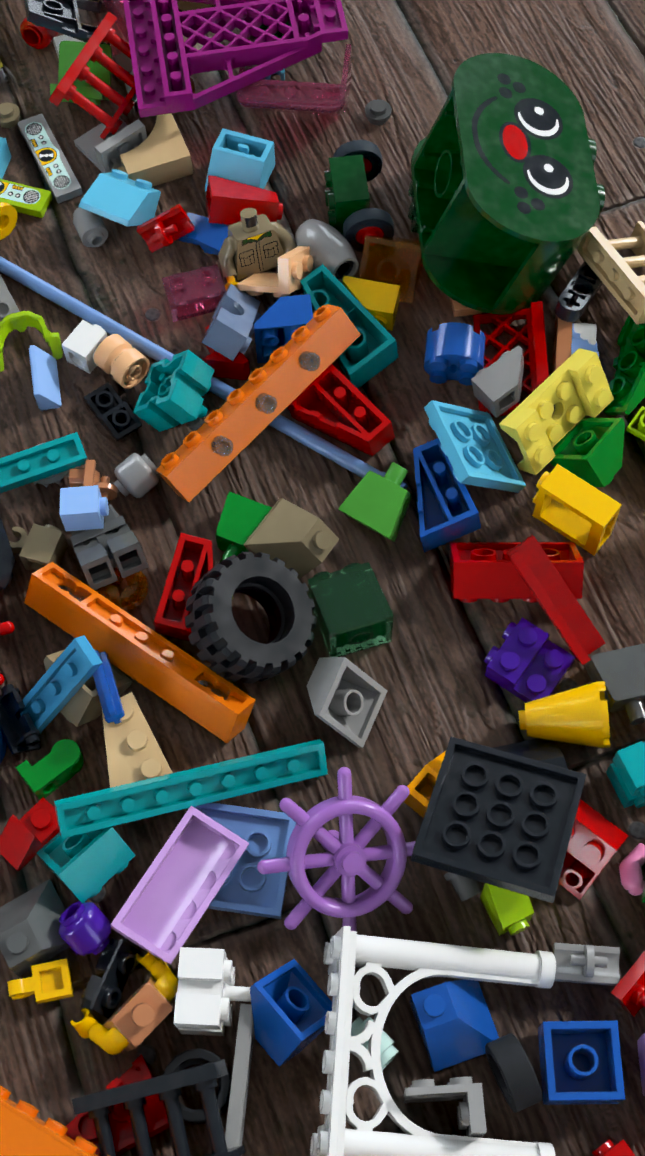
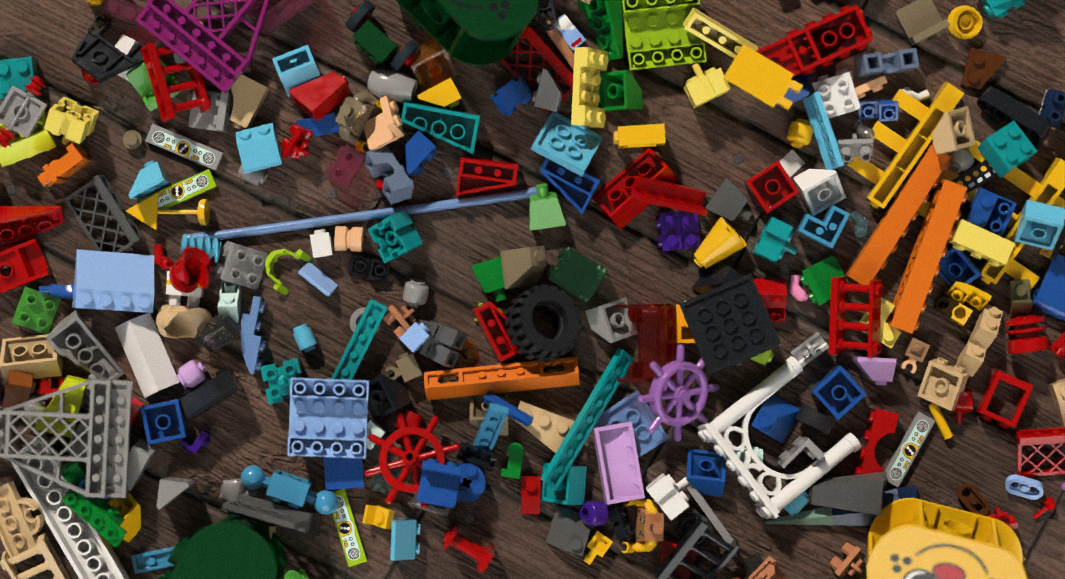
camera: 40 degrees left, 25 degrees up
orange piece [156,304,361,502] -> none
none -> clear red windscreen [617,304,677,382]

